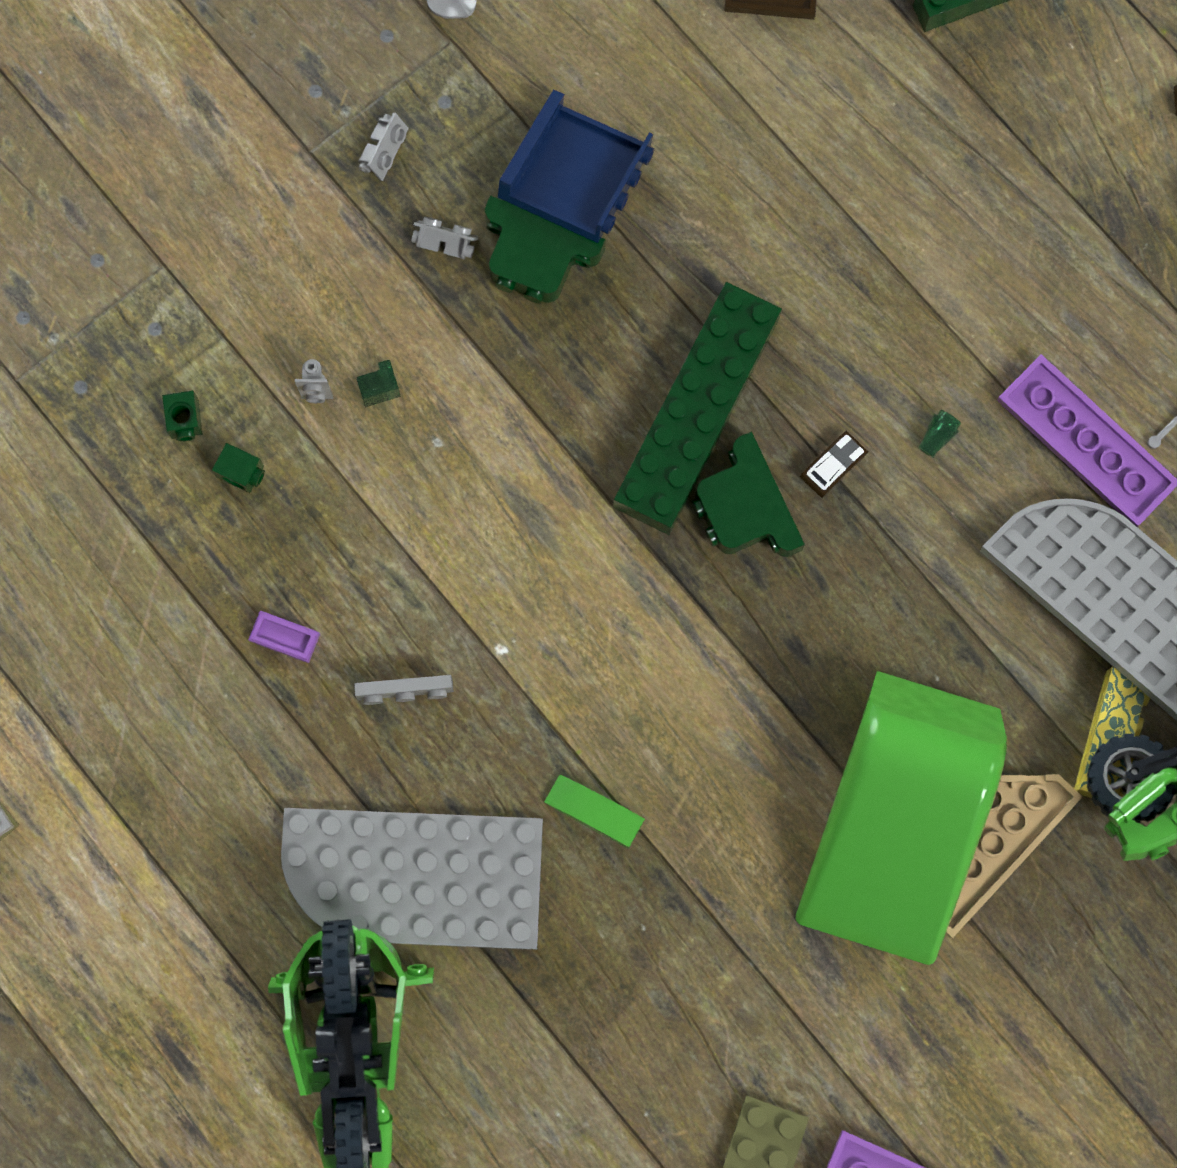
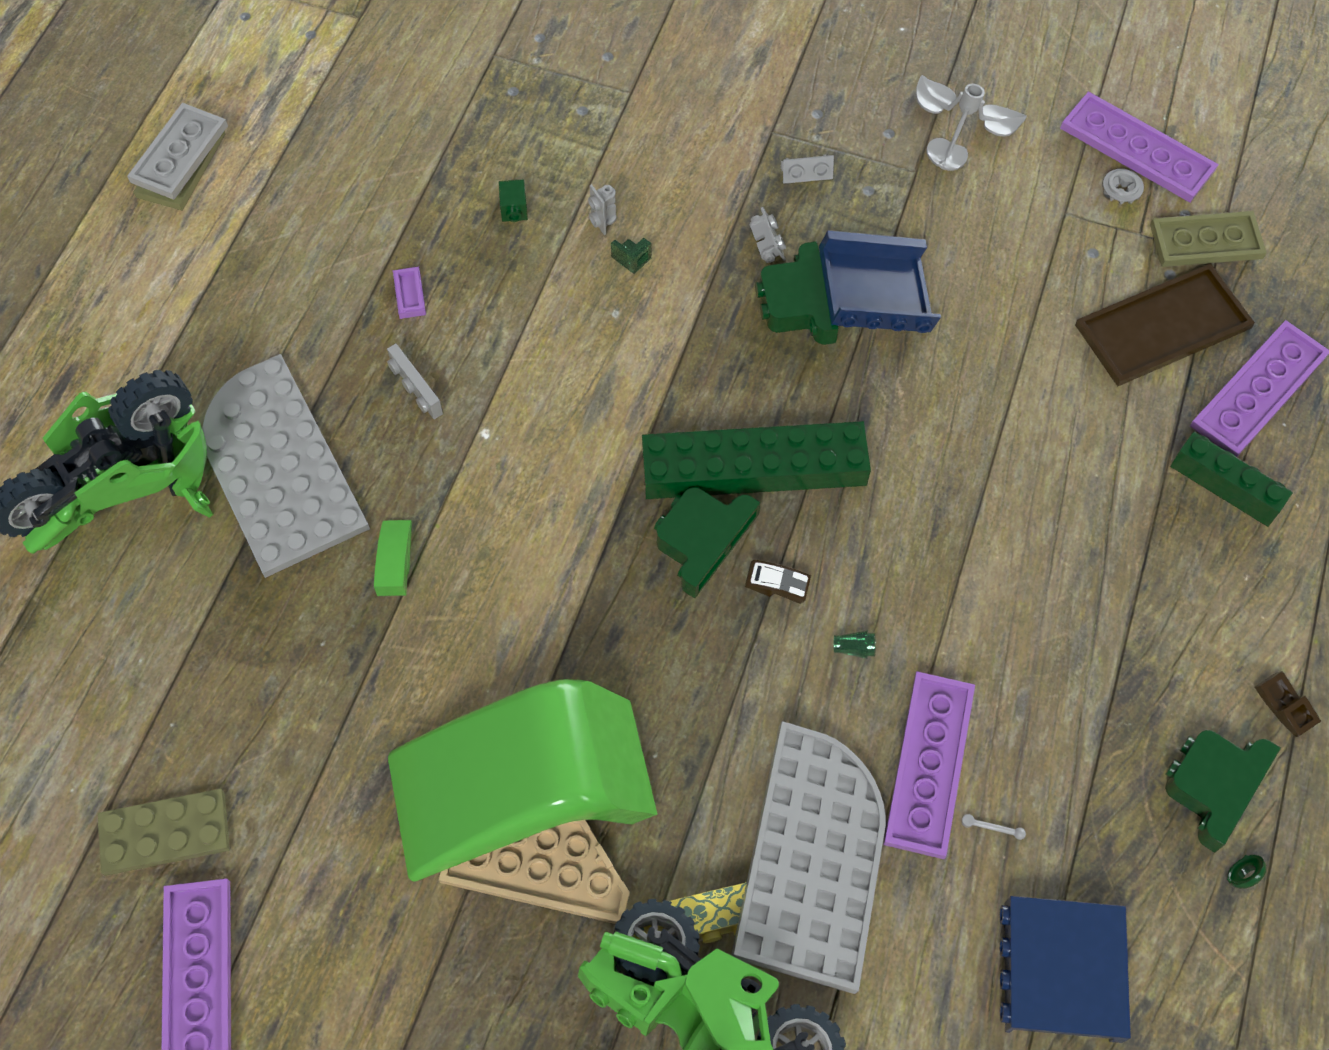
camera: 60 degrees right, 15 degrees down
dark green brick [162,390,203,442] -> none

